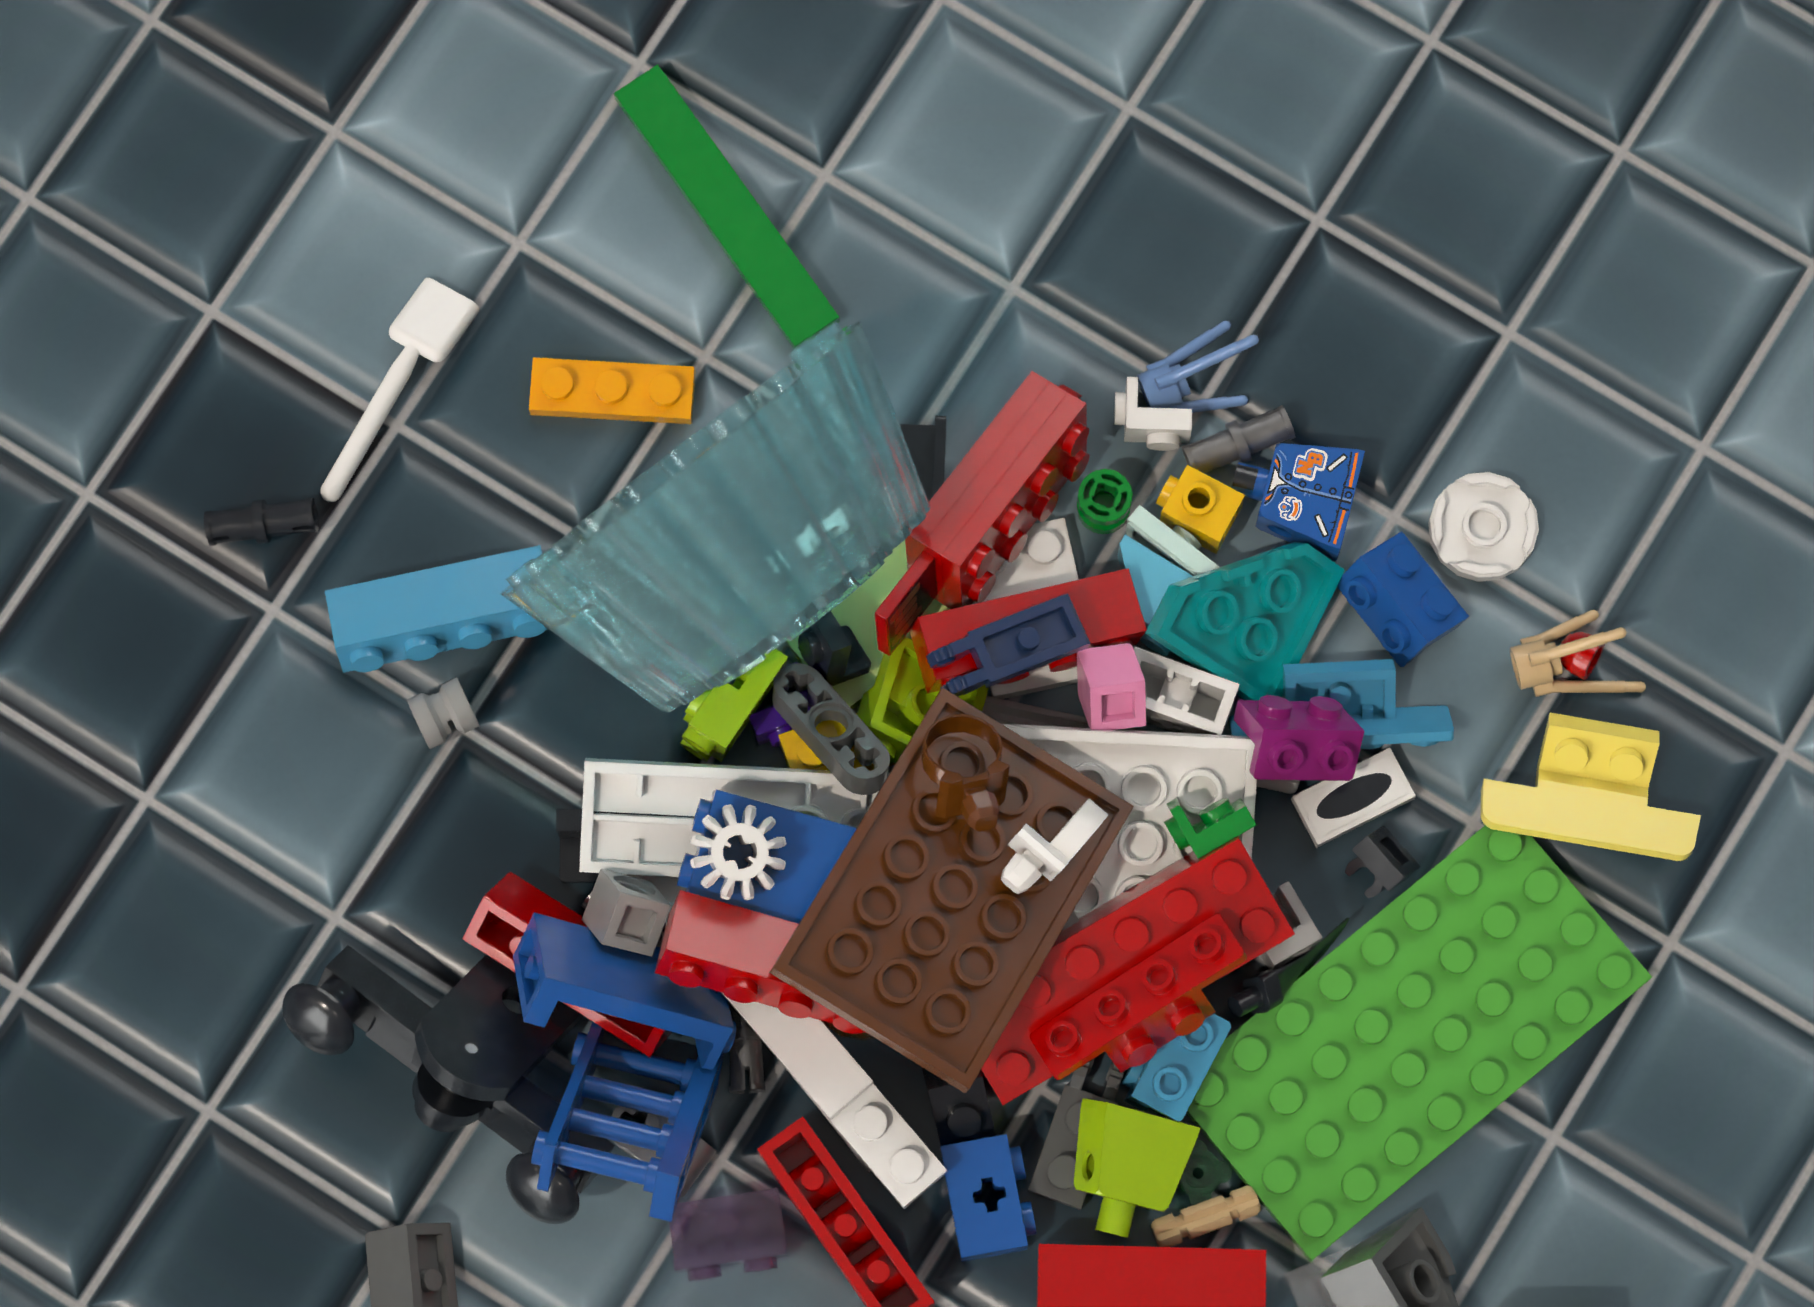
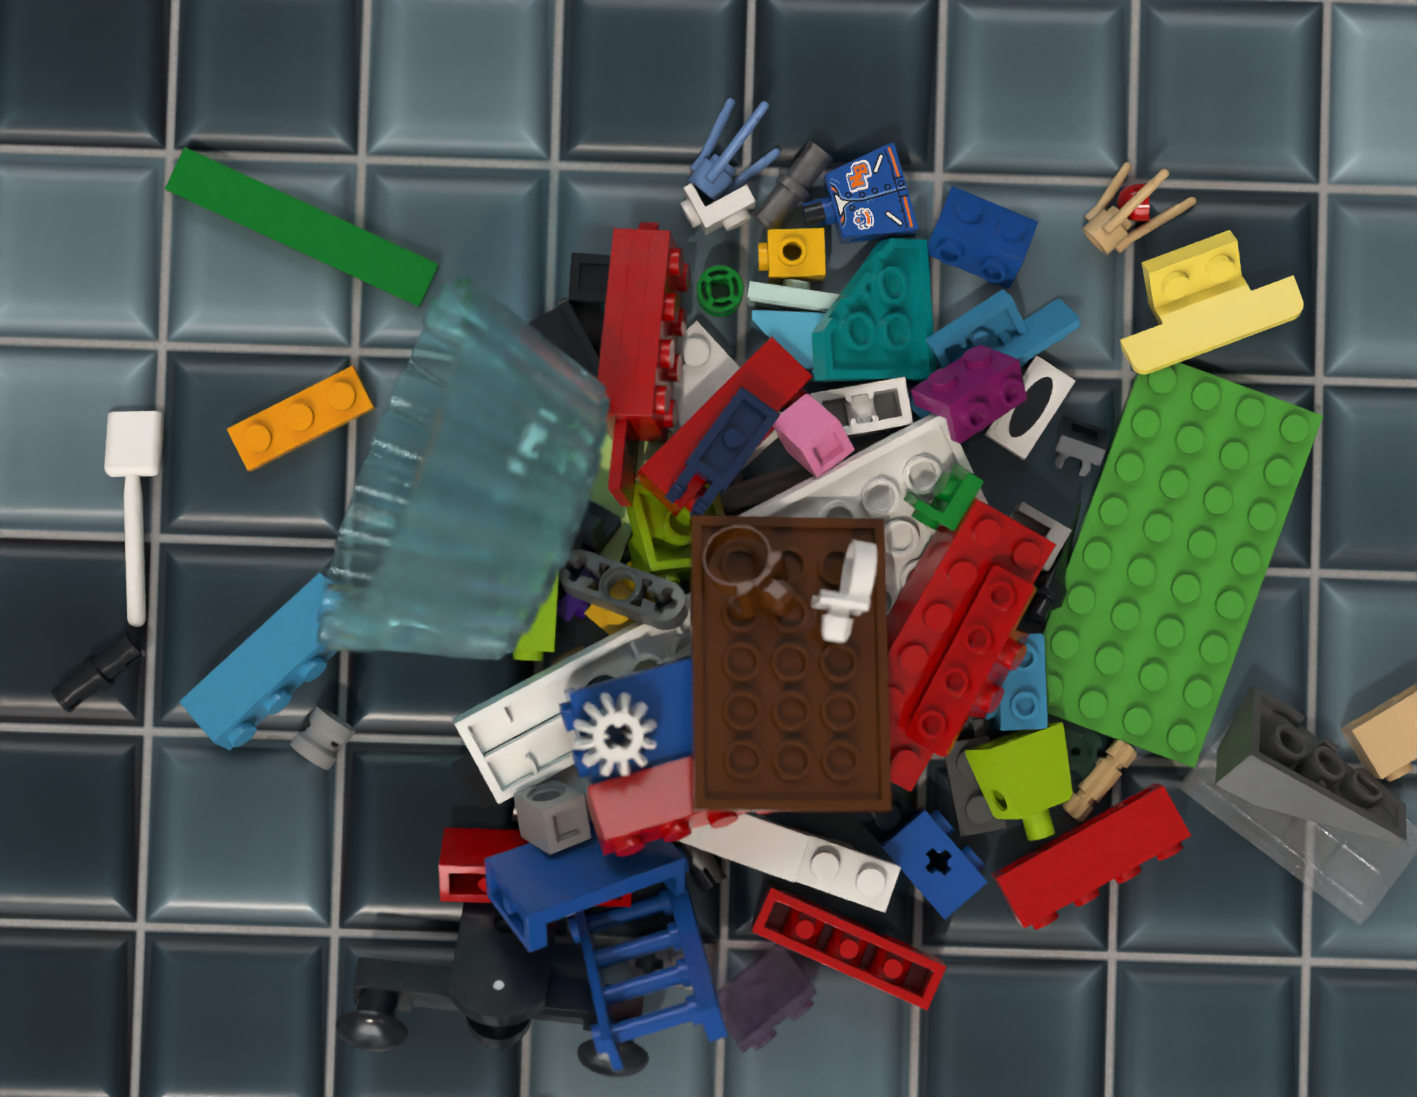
camera: 35 degrees left, 10 degrees up
white tile [1428,472,1539,582] -> none
none -> black panel [568,252,611,307]

